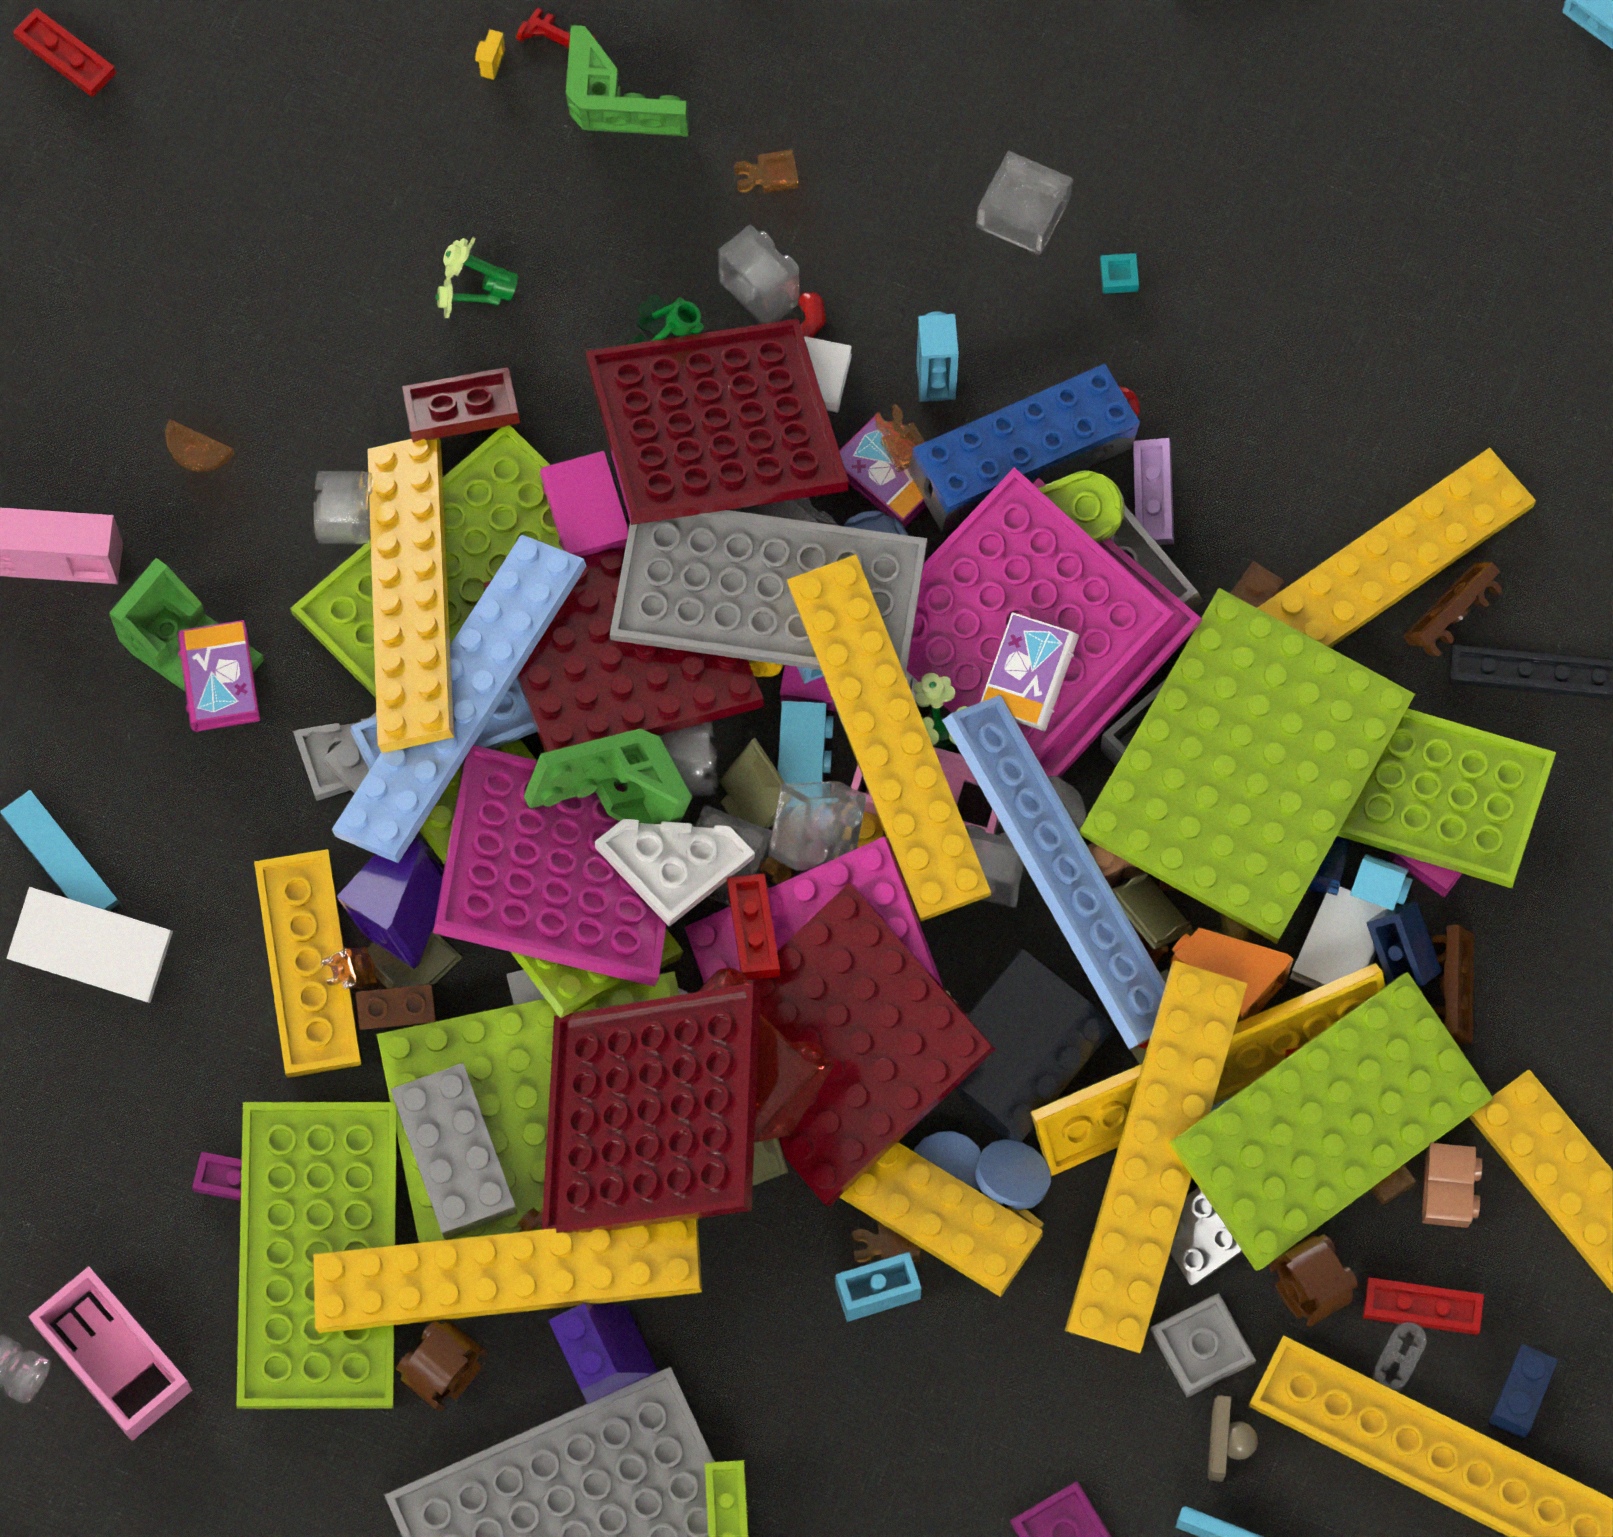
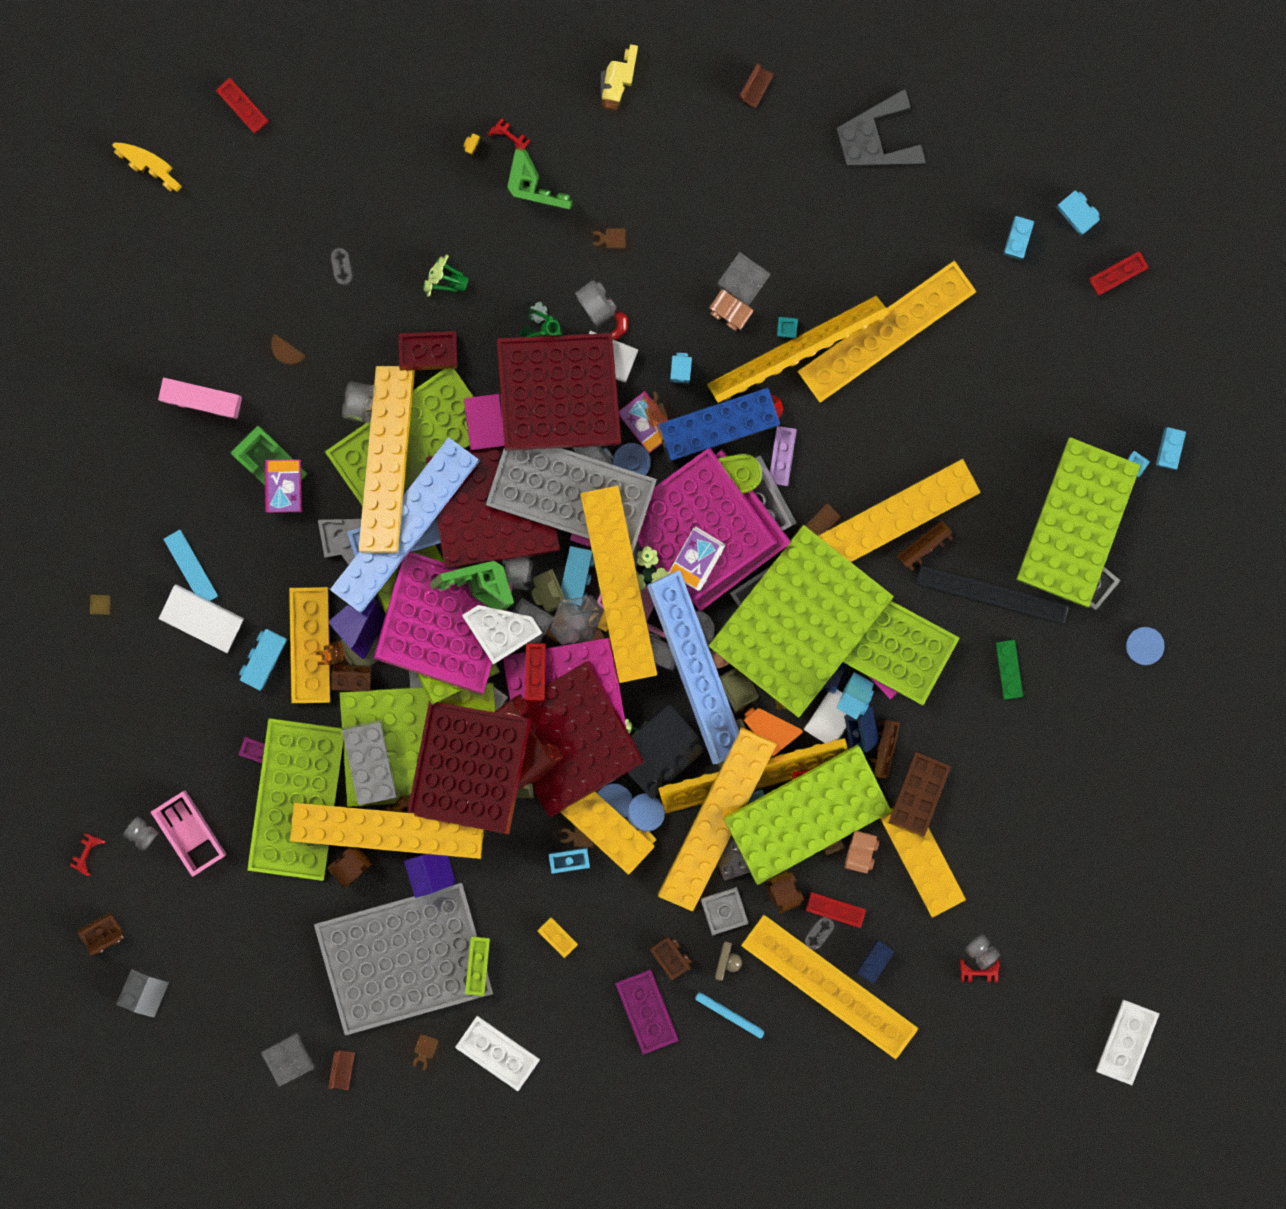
camera: 10 degrees right, 20 degrees up
none -> medium azure brick [239,629,288,691]
none -> clear beam [331,248,352,285]
none -> yellow plate [537,917,578,958]
none -> reddish brown bracket [650,936,691,980]
none -> yellow plate [707,296,889,403]
none -> nougat brick [709,289,754,331]
none -> yellow plate [798,261,976,403]
none -> reddish brown plate [888,752,951,837]
none -> medium azure brick [1003,216,1034,260]

